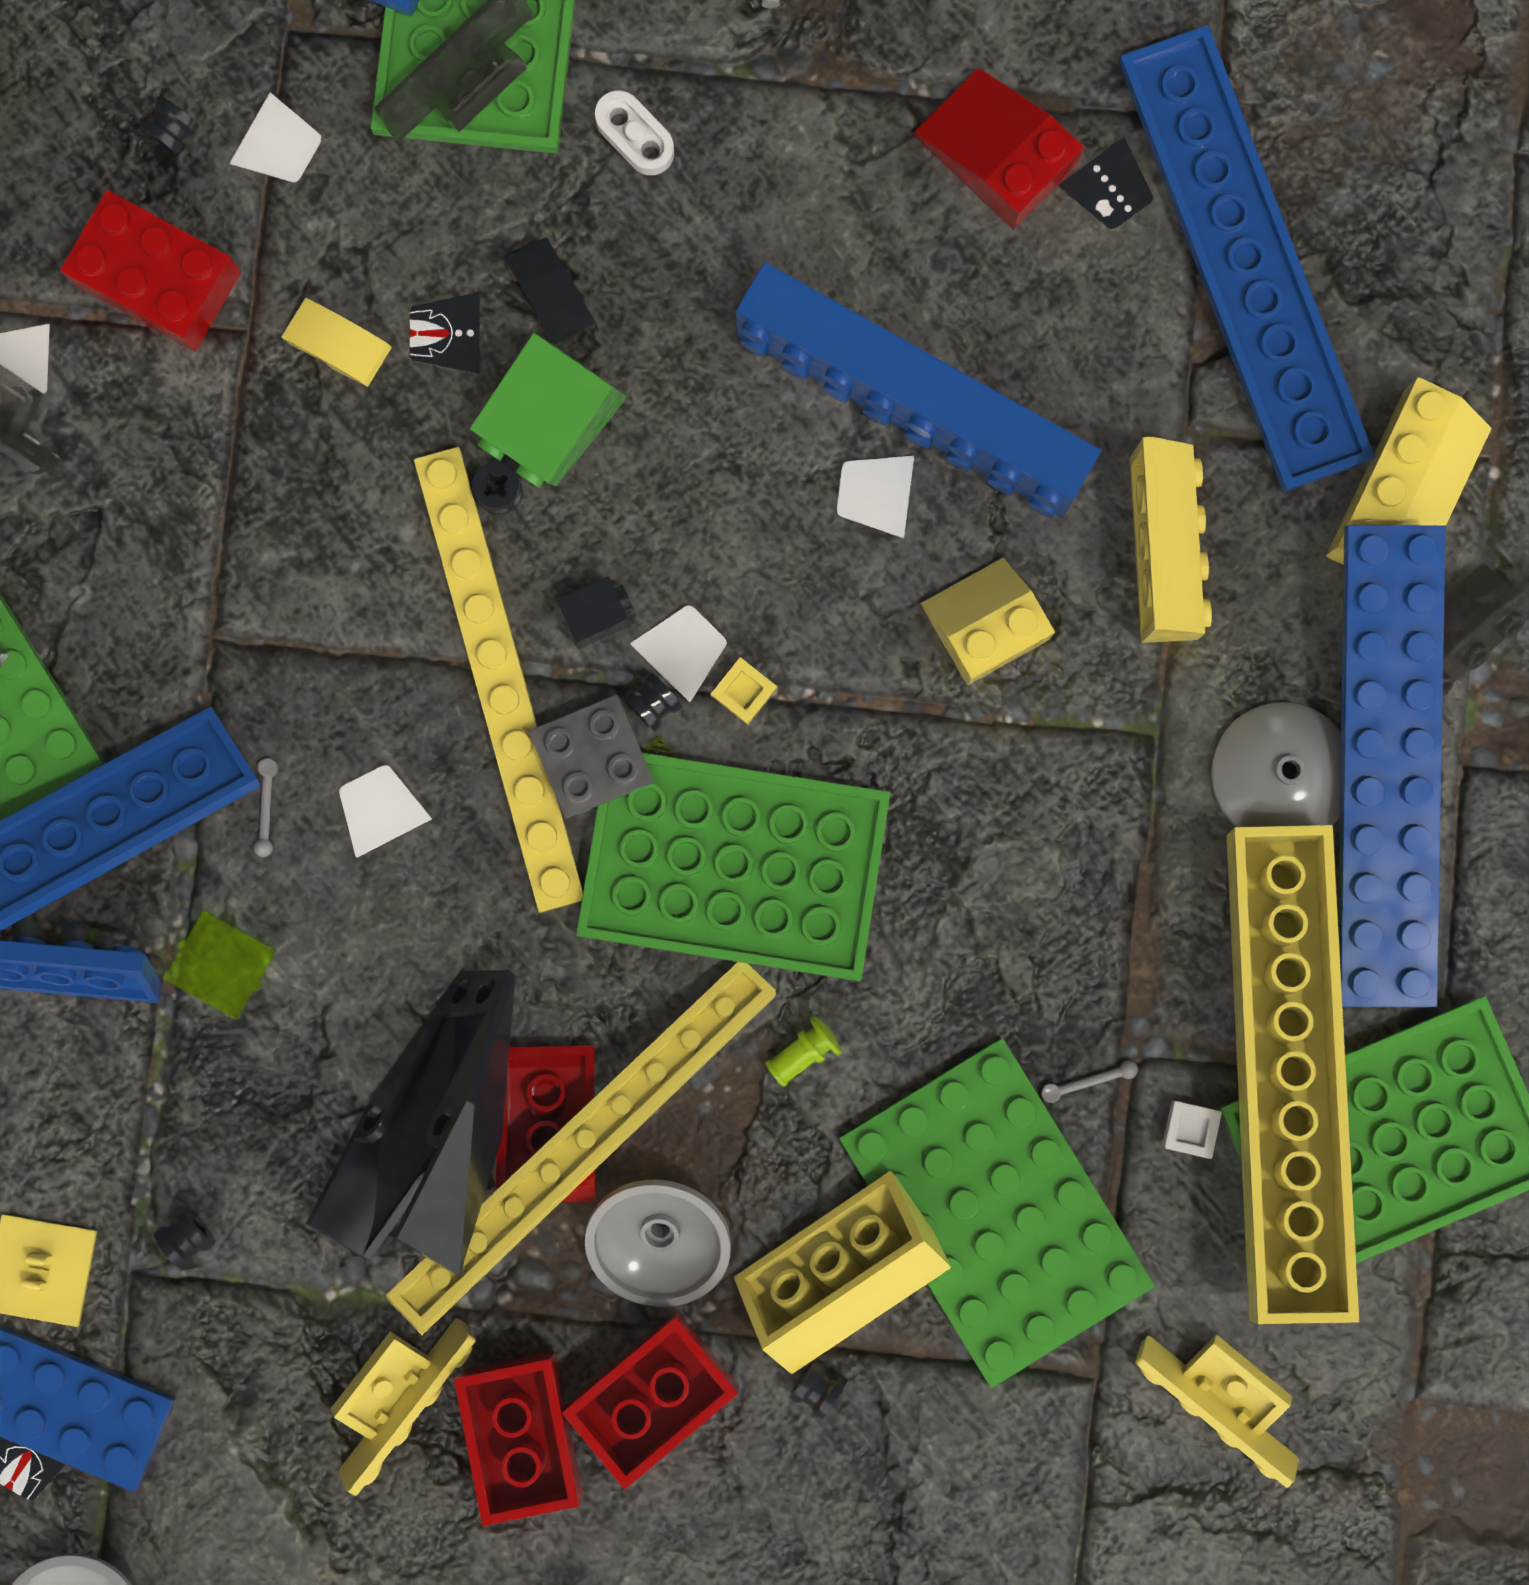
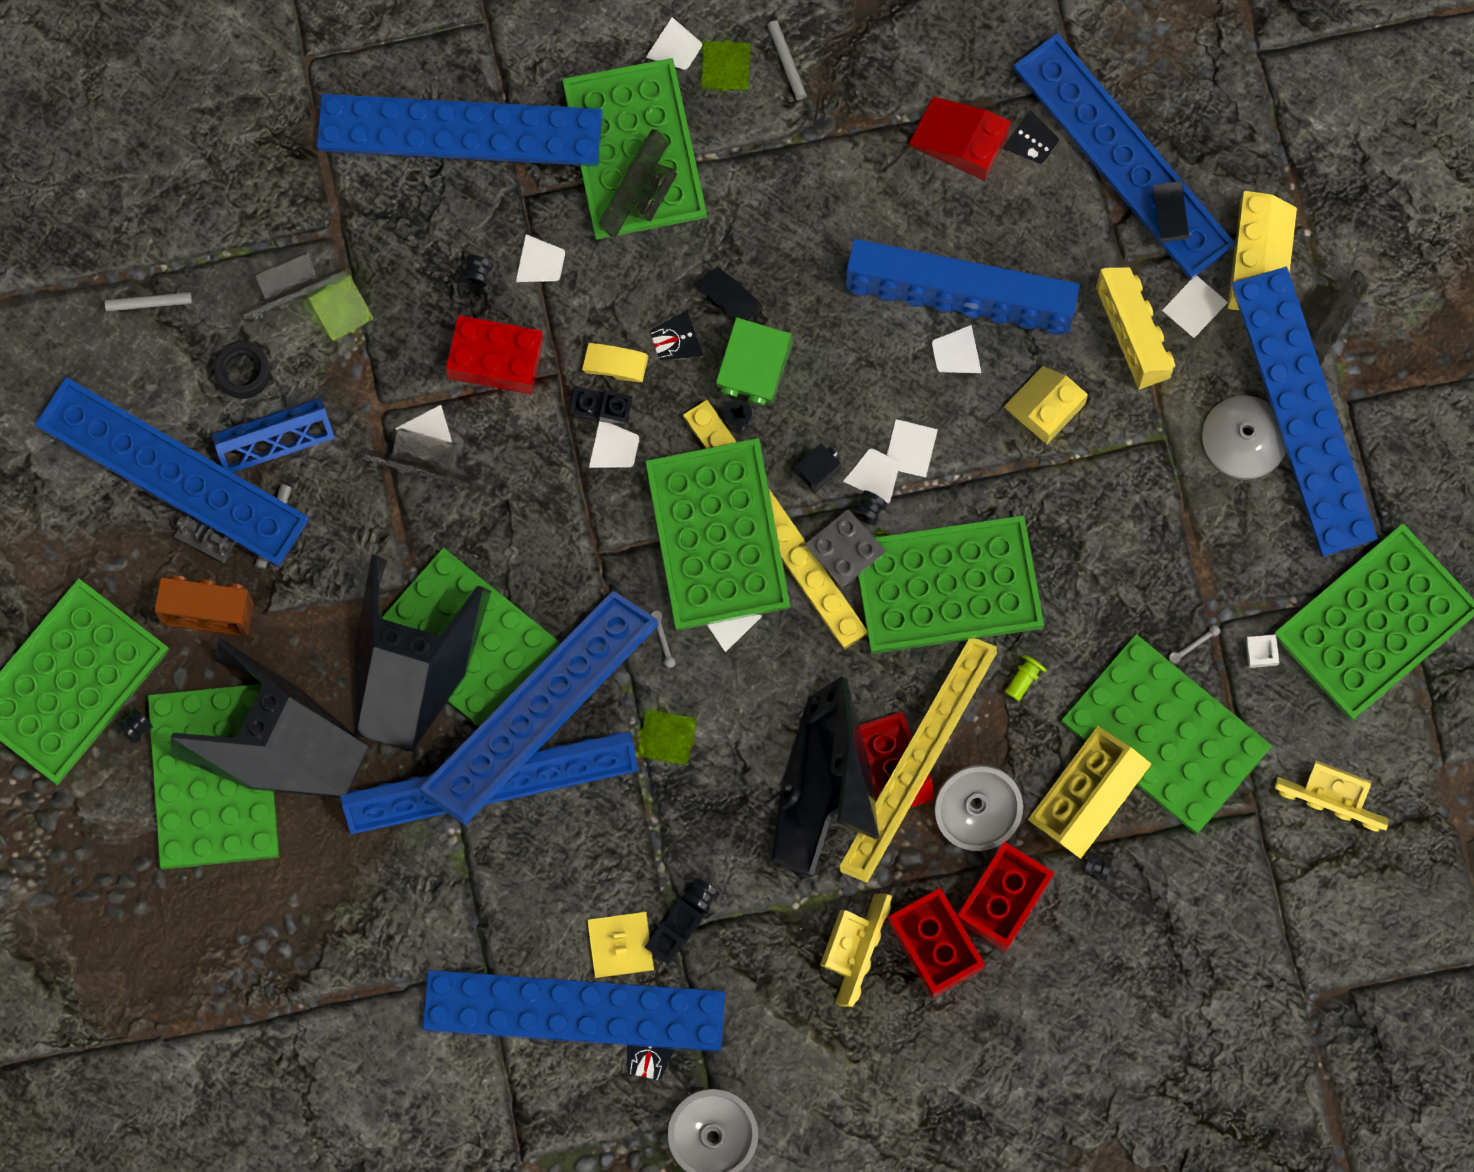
camera: 20 degrees left, 10 degrees down
white plate [595,91,674,175] -> none
light yellow plate [711,657,777,725] -> none
light yellow brick [1226,825,1359,1324] -> none
none -> black slope [567,386,632,425]
none -> white sticker [589,422,639,468]
none -> black slope [645,899,706,965]
none -> bright green plate [646,438,791,631]
none -> white sticker [887,419,938,478]
none -> black slope [1153,181,1190,243]
none -> white sticker [1162,276,1228,338]

